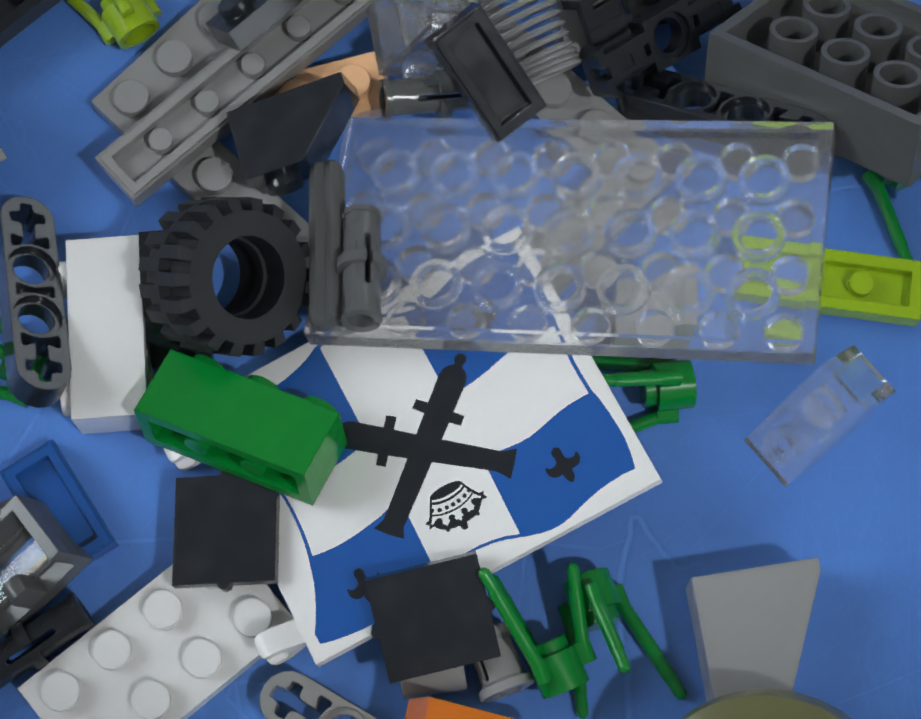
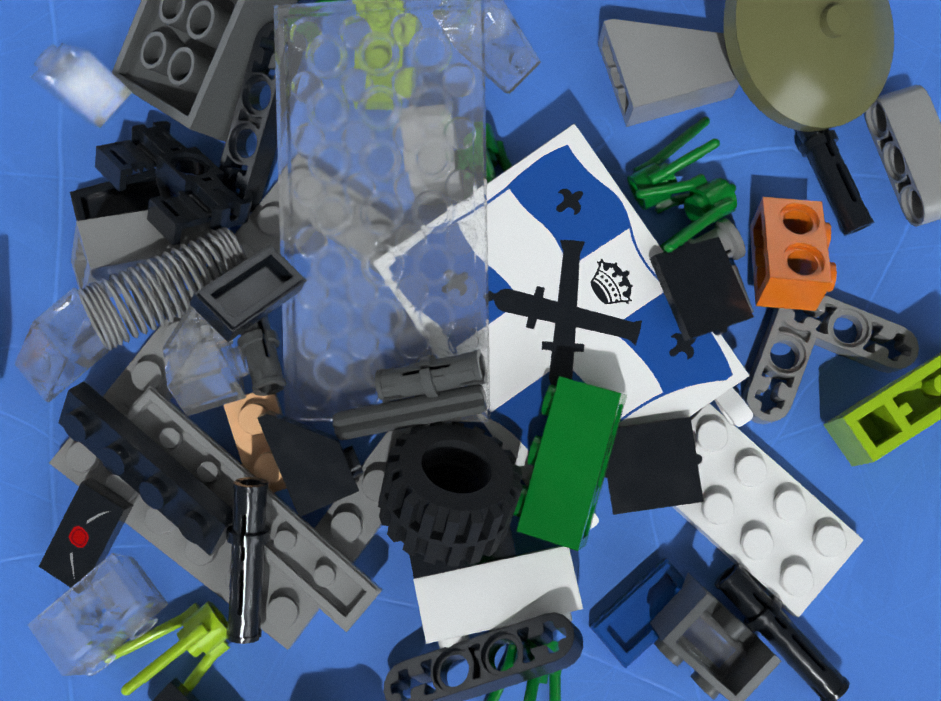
camera: 100 degrees left, 5 degrees up
none -> black pin [226,477,271,644]

